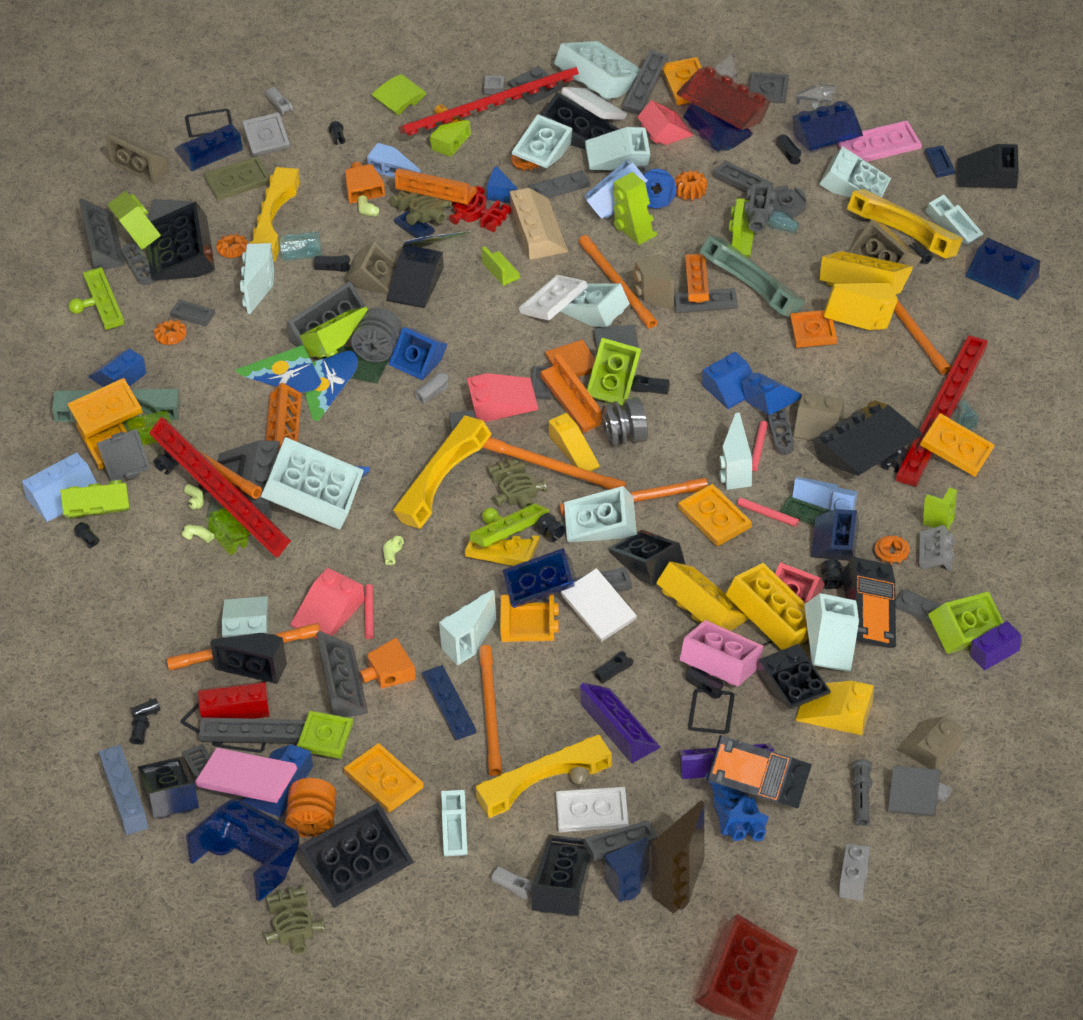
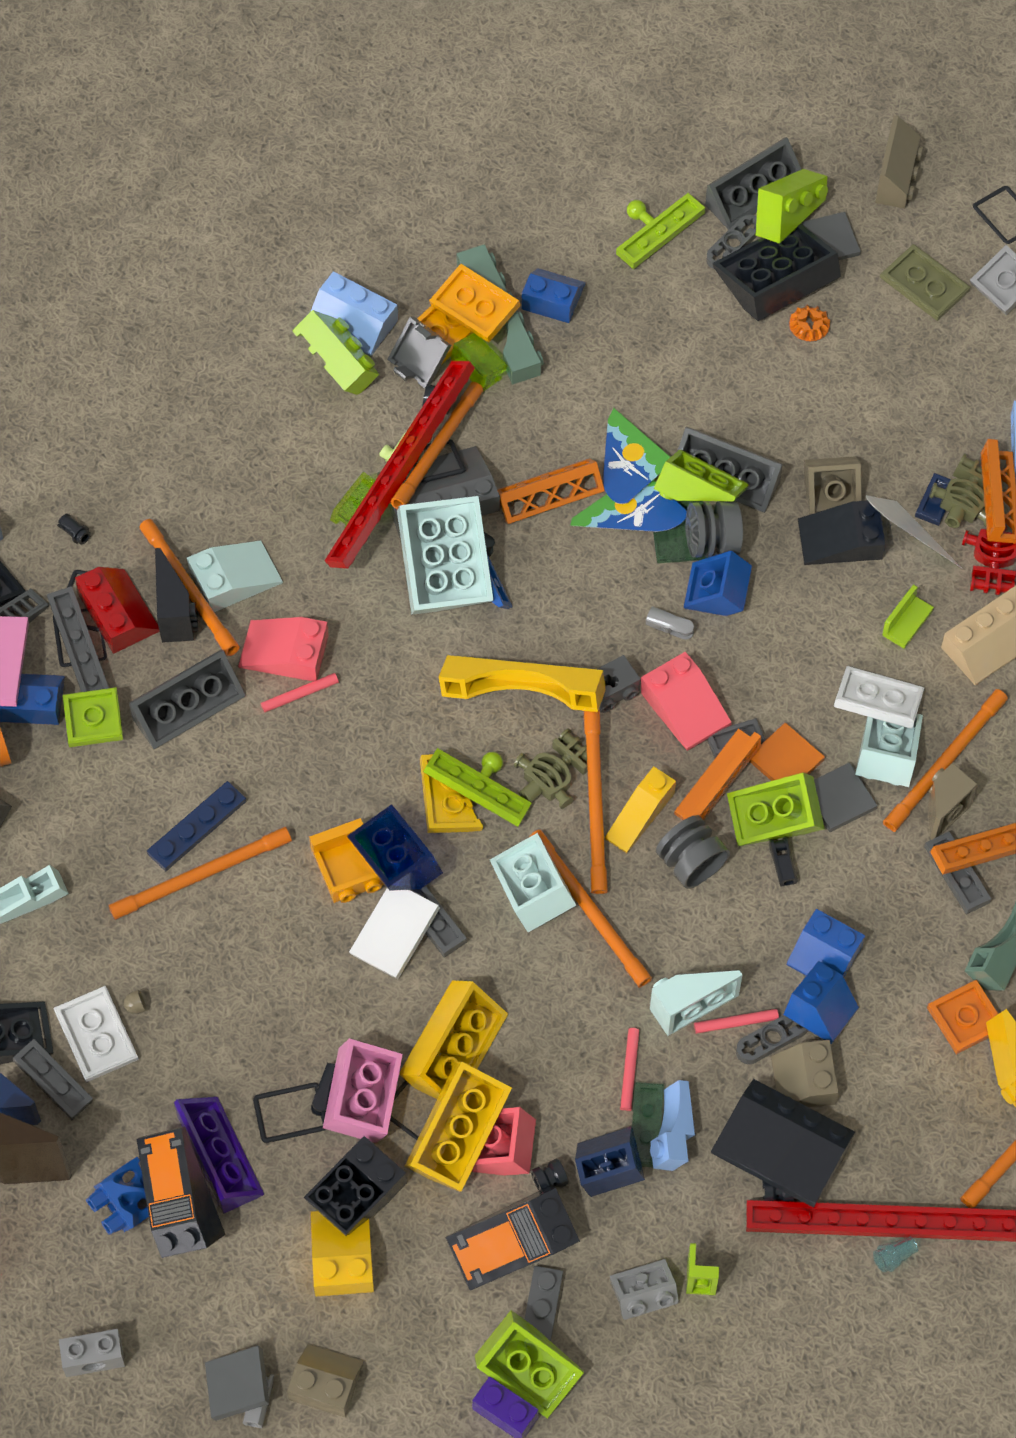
camera: 65 degrees right, 15 degrees up
black pin [74,522,100,549] -> none
black pin [130,715,150,745] -> none
orange gear [154,318,187,345] -> none
dark grey tile [170,299,215,327] -> none
clear blue slope [174,123,243,171] -> none
yellowish green arm [181,524,215,543] -> none
light aqua slope [240,243,275,314] -> none
yellow arch [249,167,300,262] -> none
clear light blue bracket [280,232,322,261] -> none
black bar [314,255,351,272] -> none
light orange plate [344,743,424,813] -> none
orange torso [345,162,385,204] -> none
yellowish green arm [358,196,379,217] -> none
orange torso [359,638,416,689] -> none
yellowish green arm [383,536,404,565] -> none
light aqua slope [439,590,496,665] -> none
yellow arch [475,734,612,818] -> none
black wheel [536,513,566,542] -> none
dark purple slope [580,683,661,764] -> none
black bar [594,651,634,684] -> none
black slope [608,530,686,585] -> none
light orange plate [678,484,752,547] -> none
light aqua slope [804,593,859,671] -> none
dark grey pin [852,759,872,826] -> none
orange gear [875,535,910,565] -> none
light orange plate [920,413,995,477] -> none

